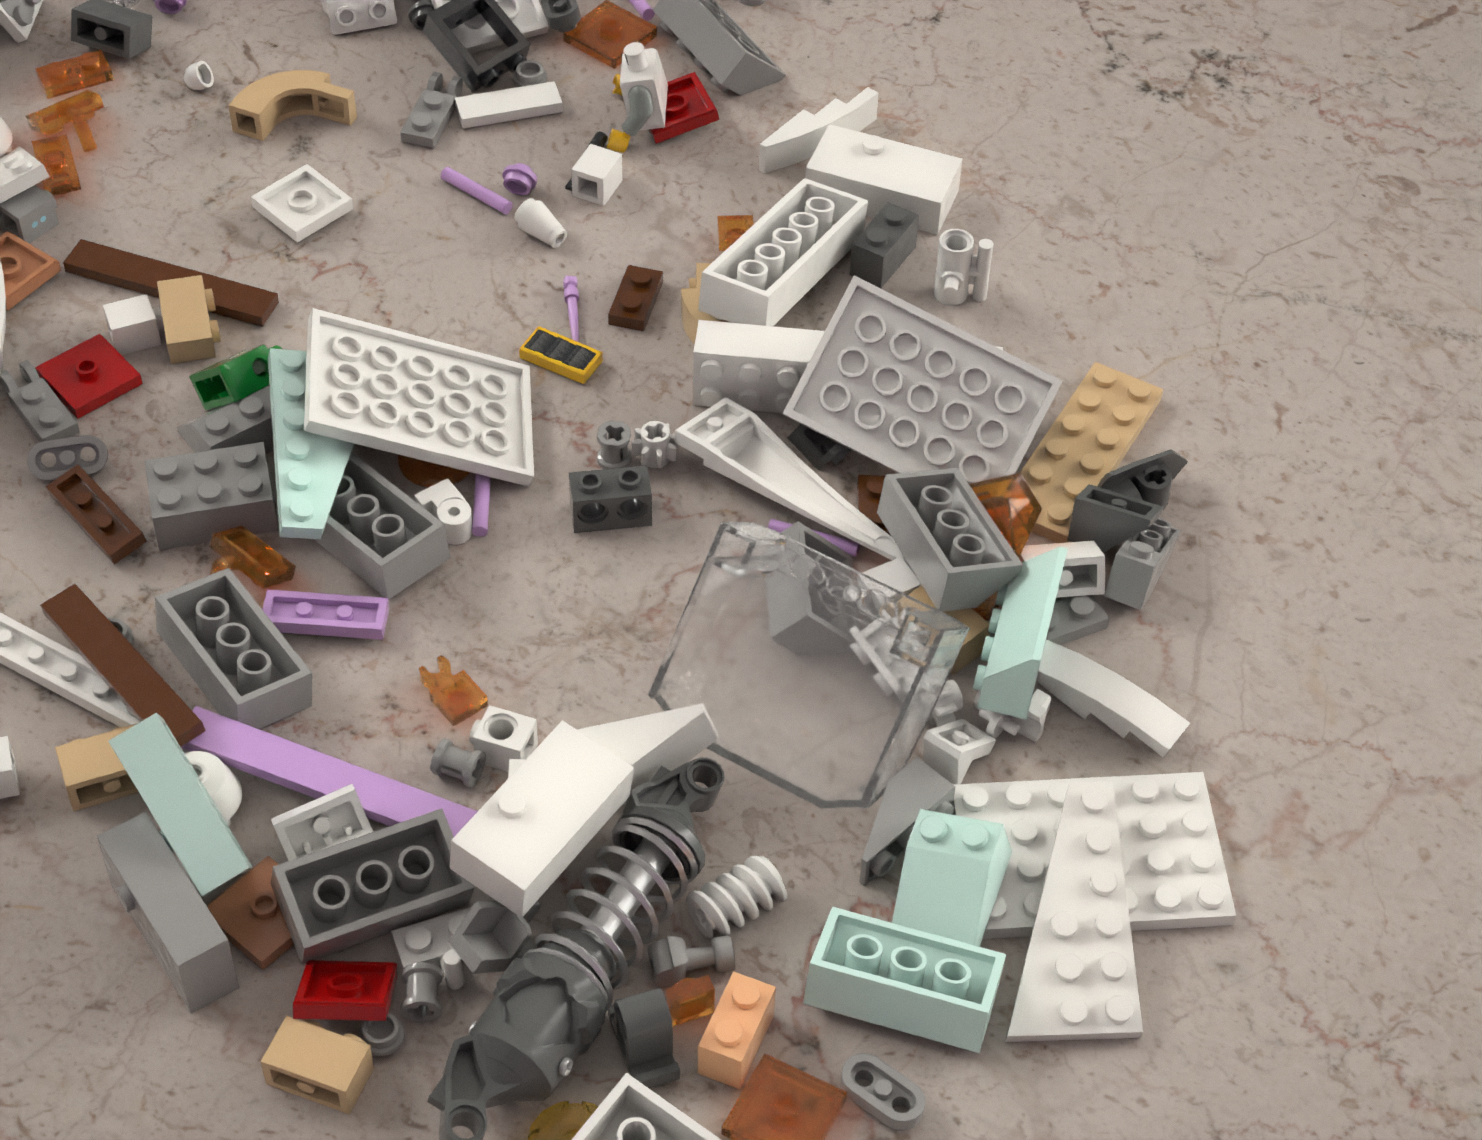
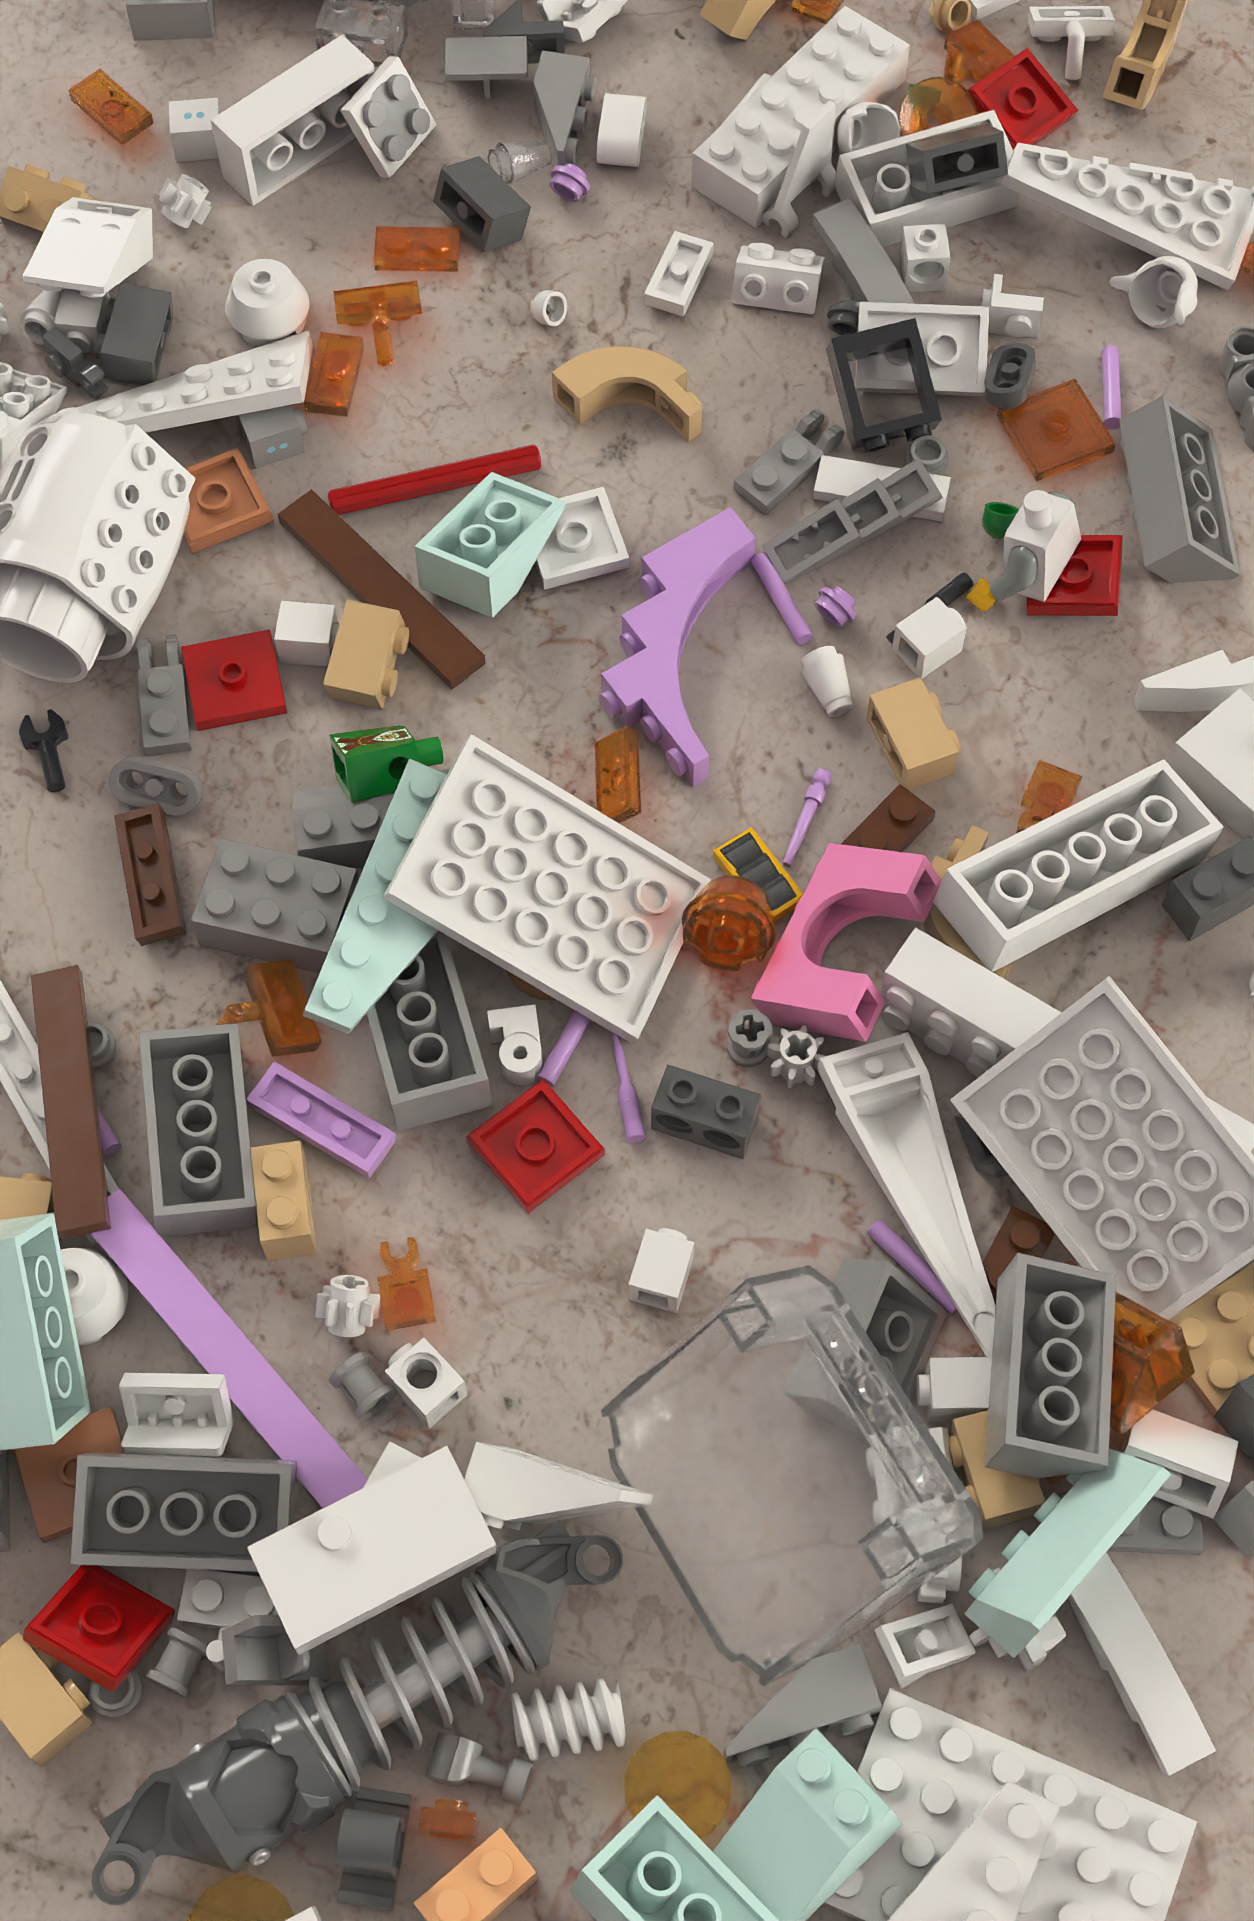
camera: 30 degrees right, 15 degrees up
none -> tan brick [250,1140,317,1261]
none -> white gear [315,1275,380,1337]
none -> red axle [328,444,541,515]
none -> light aqua slope [415,472,565,618]
none -> red plate [466,1079,605,1214]
none -> clear orange plate [594,726,641,824]
none -> lavender arch [599,507,756,787]
none -> lavender piece [612,1033,646,1144]
none -> clear yellow tile [624,1731,732,1839]
none -> white brick [629,1228,694,1313]
none -> white plate [644,231,714,317]
none -> clear orange cone [682,876,776,971]
none -> bright pink arch [750,843,942,1042]
none -> light grey slope [762,458,943,584]
none -> tan brick [866,677,961,790]
none -> green hinge [982,502,1019,539]

